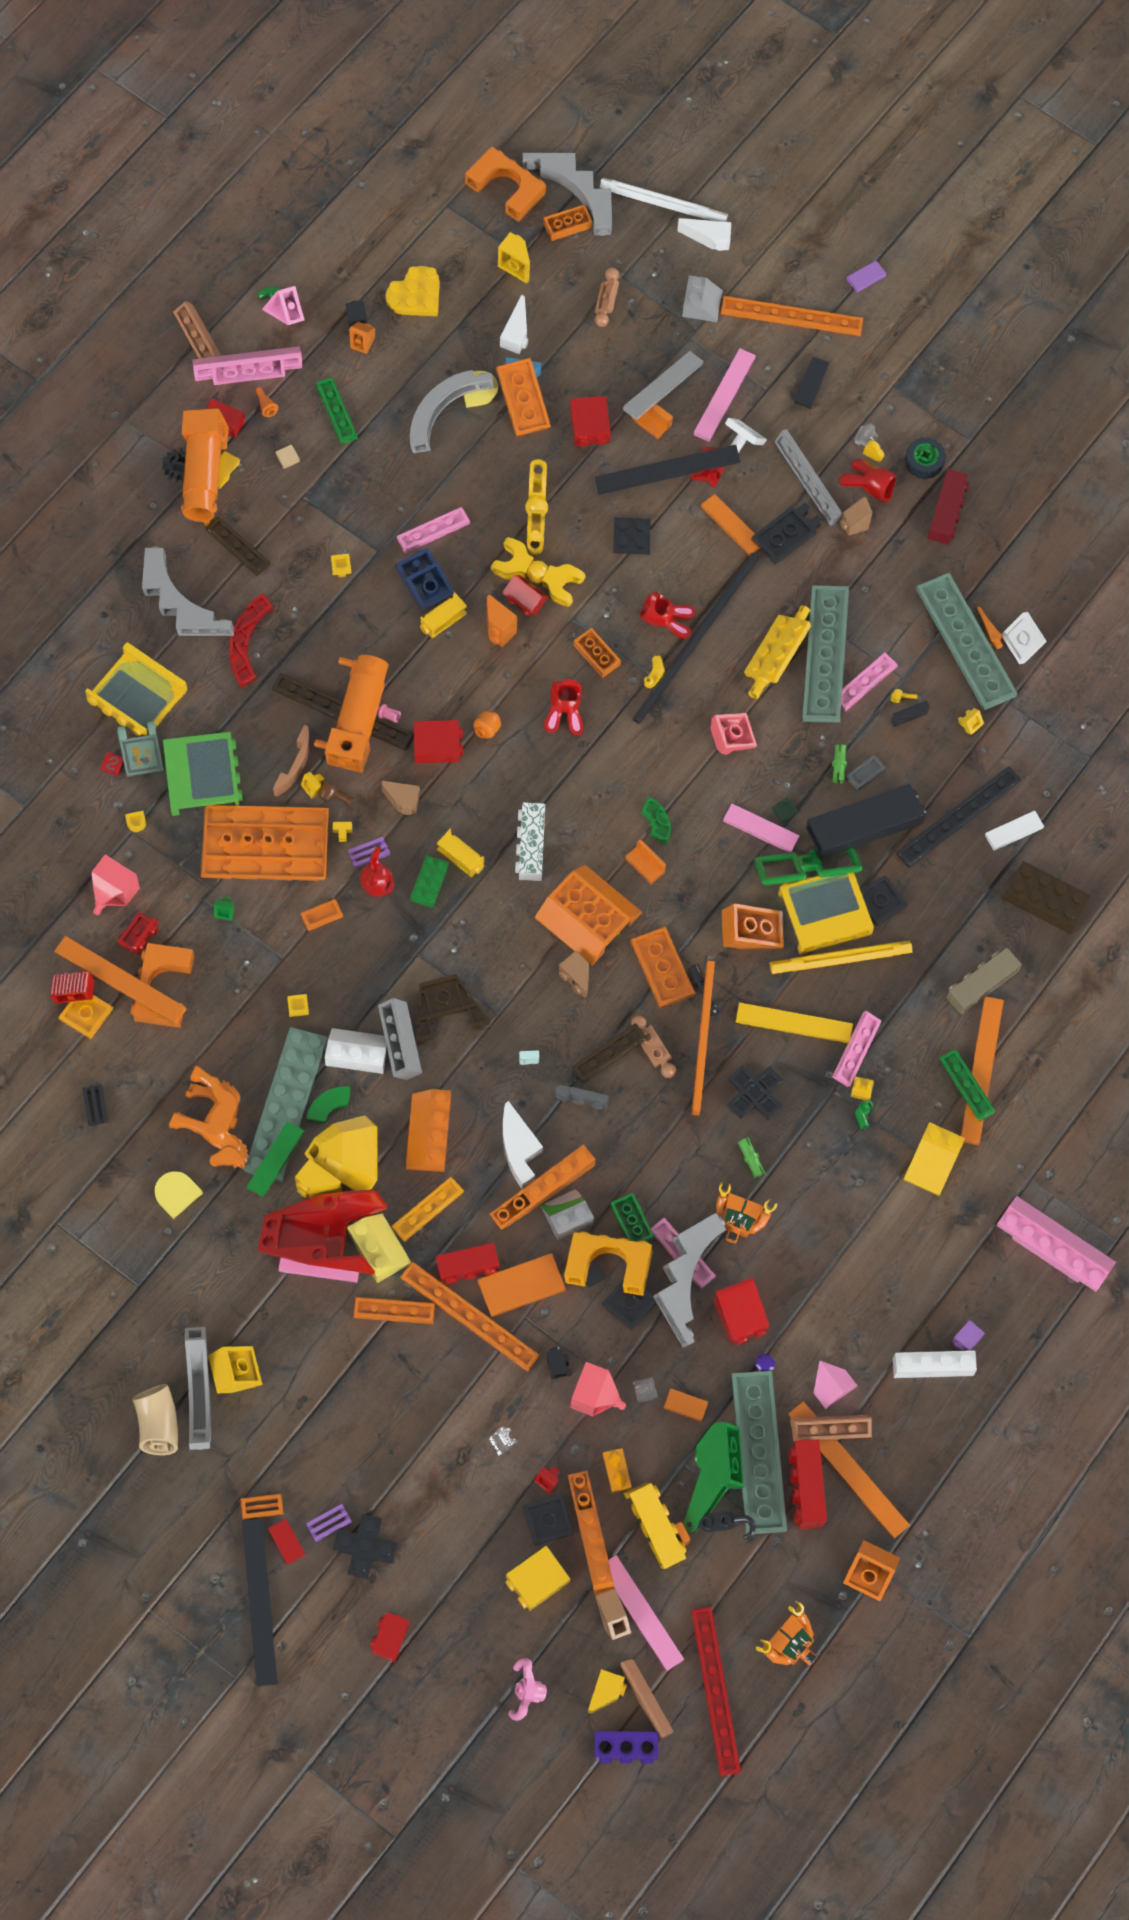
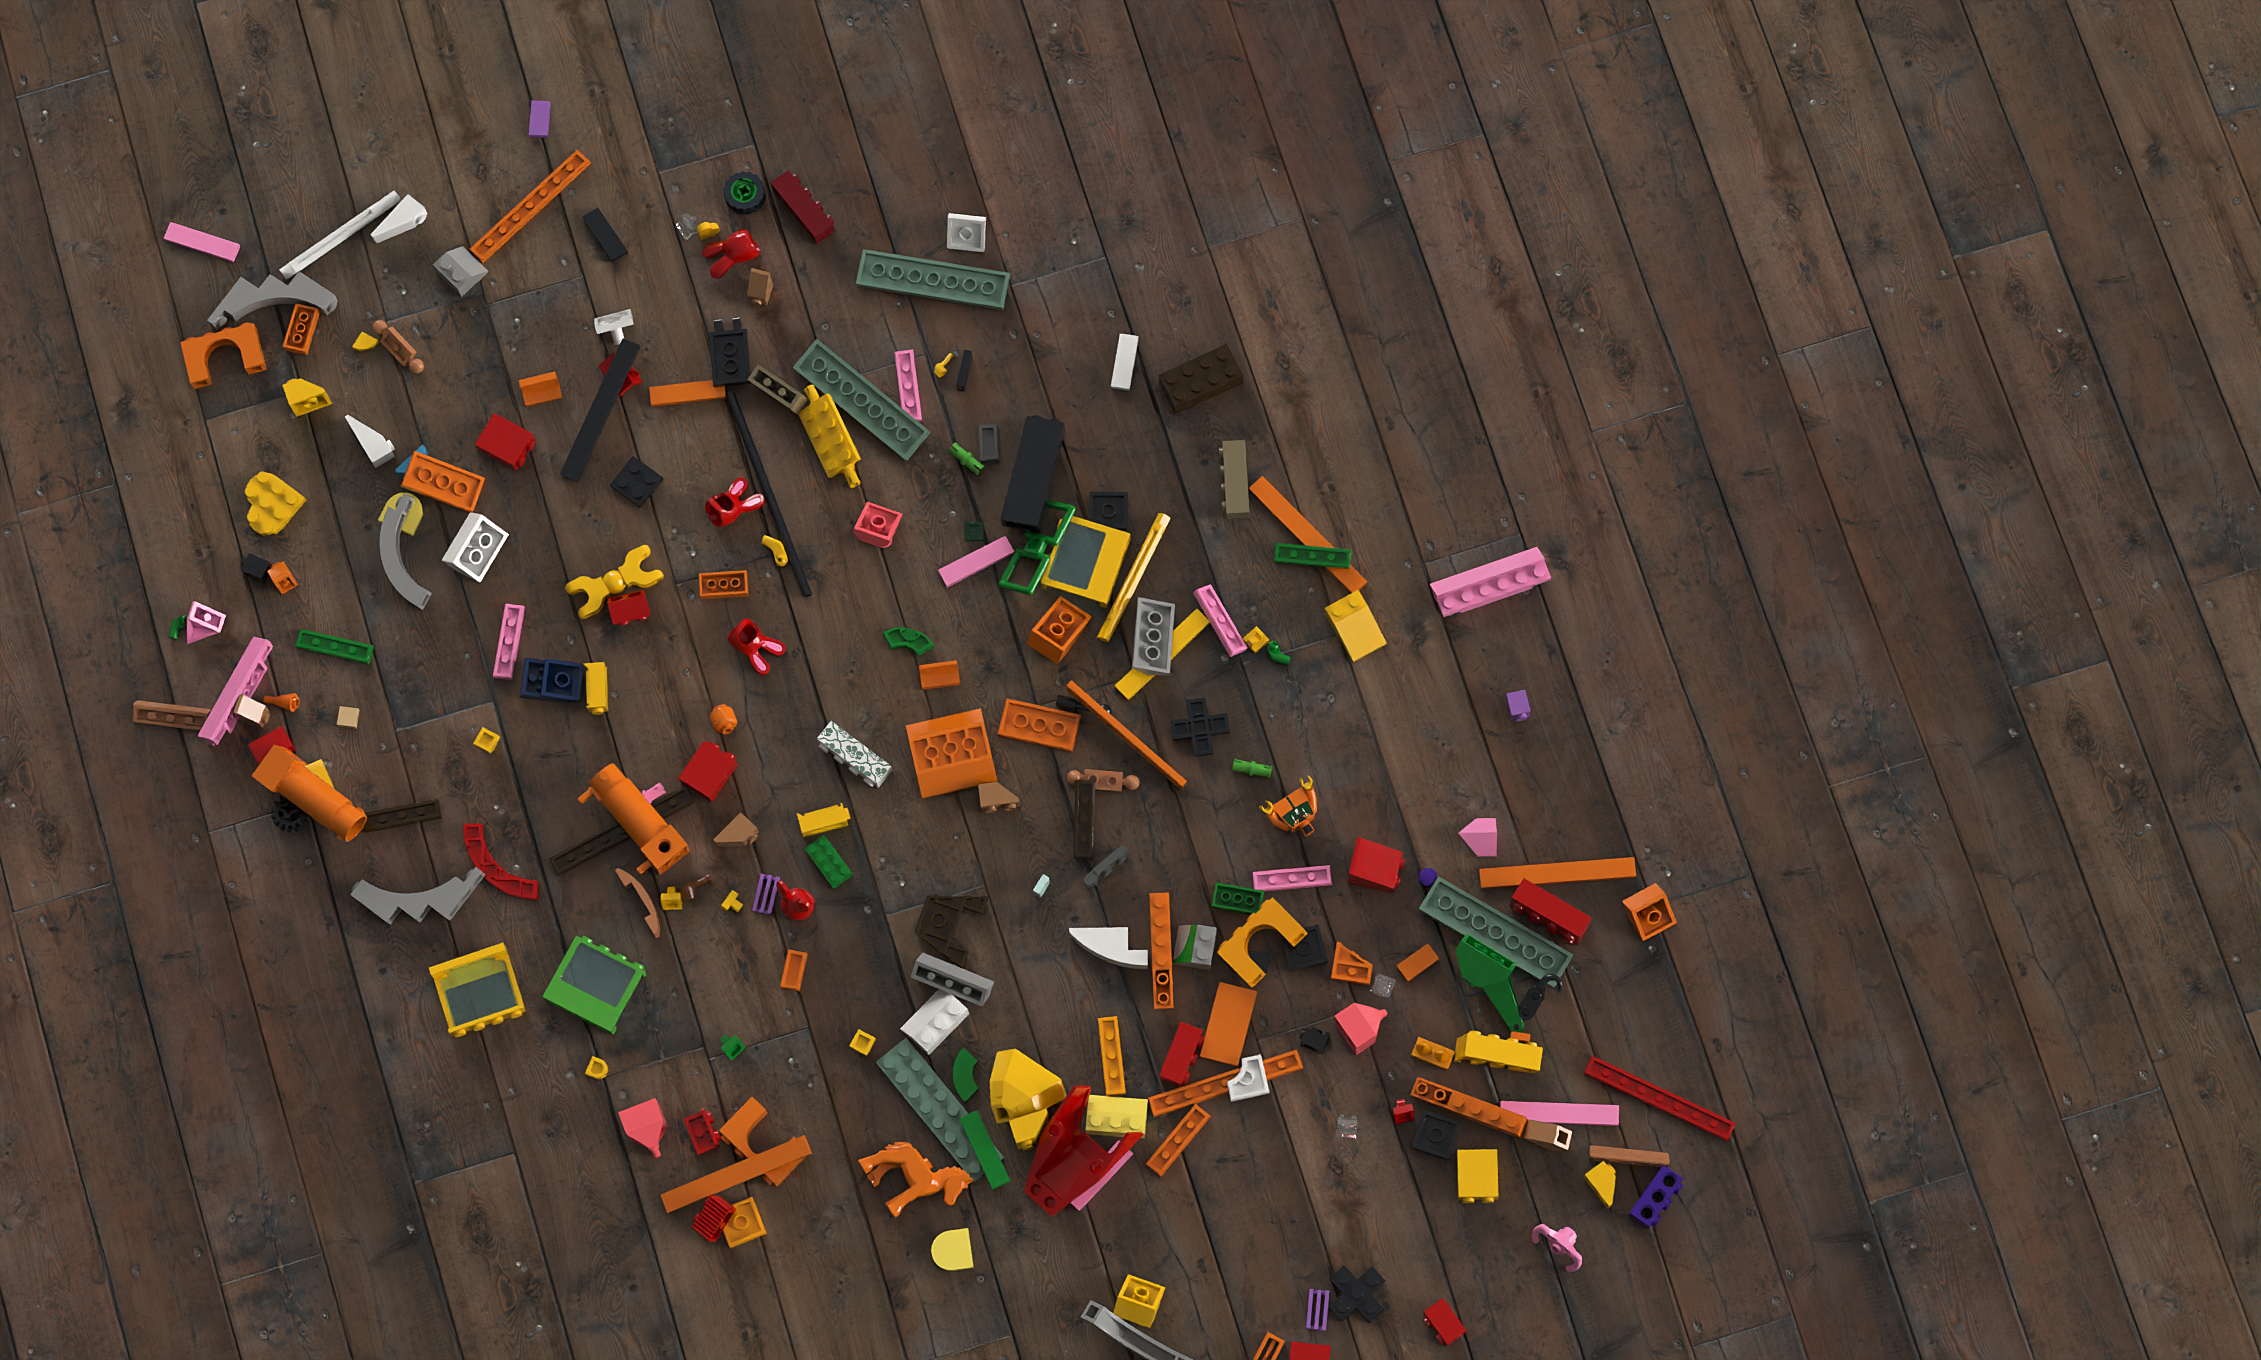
camera: 45 degrees left, 5 degrees up
black tile [82,1084,108,1126] -> none
red tile [100,752,124,777] -> none
sand green flag [117,721,164,777] -> none
orange piece [201,805,329,881] -> none
orange slope [406,1089,451,1172] -> none
orange slope [487,594,517,648] -> none
yellow piece [525,459,548,555] -> none
light grey tile [623,351,703,420] -> none
light grey arch [653,1213,726,1348] -> none
bright pink tile [694,348,756,442] -> none
torso [756,1601,817,1666] -> none
light grey tile [774,429,843,526] -> none
nougat slope [790,1415,872,1441] -> none
white brick [893,1351,977,1378] -> none
black tile [896,766,1021,868] -> none
yellow tile [958,708,984,735] -> none
orange piece [977,607,1003,649] -> none
none -> bright pink tile [164,222,240,263]
none -> slope [233,694,270,728]
none -> yellow tile [352,332,379,351]
none -> white slope [442,512,509,582]
none -> dark tan brick [747,364,808,415]
none -> light grey slope [1132,597,1175,675]
none -> white tile [1227,1055,1270,1102]
none -> orange wing [1331,942,1373,985]

